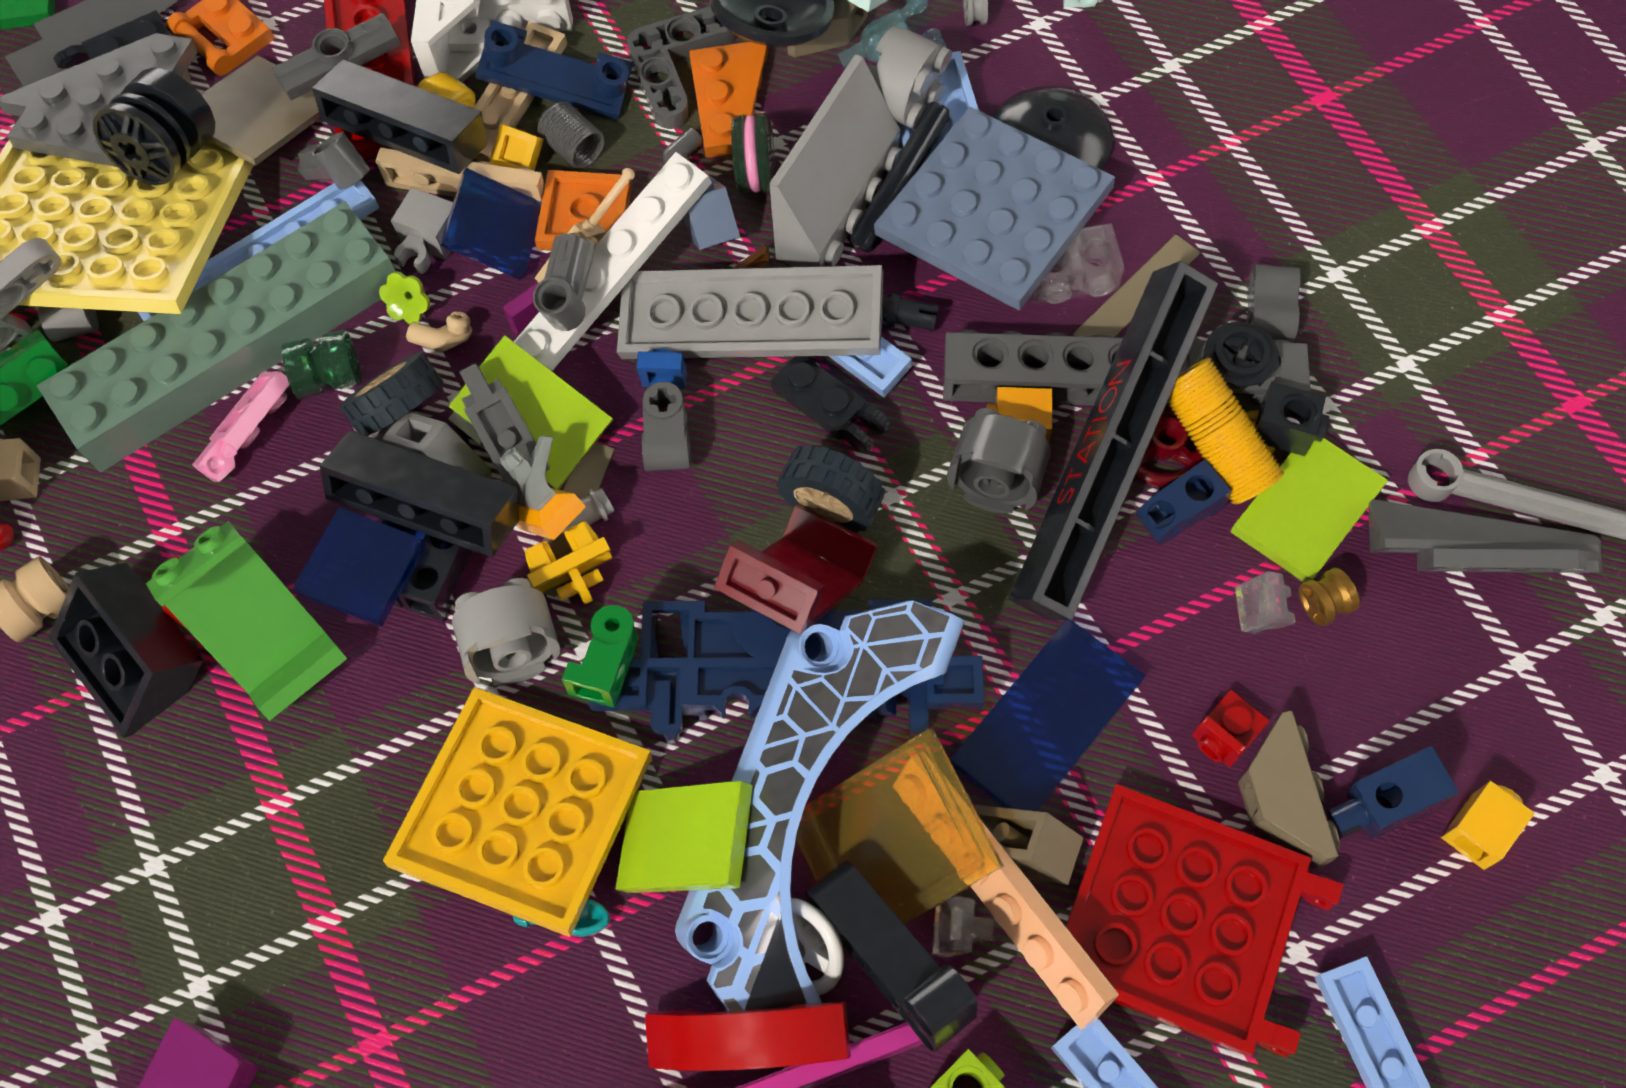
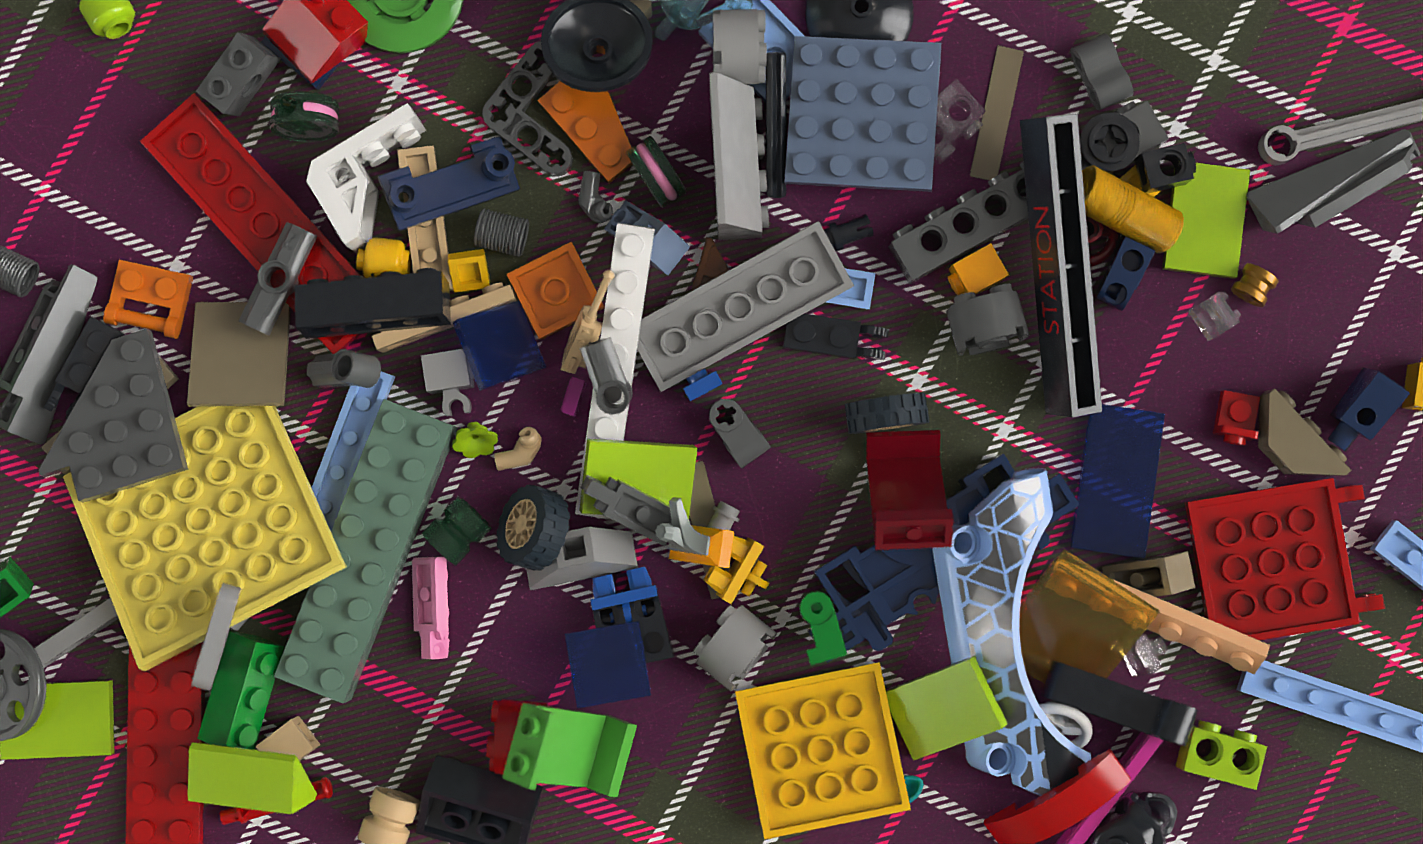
camera: 30 degrees left, 20 degrees up
black wheel [93,67,216,186] -> none
black brick [320,430,520,557] -> none

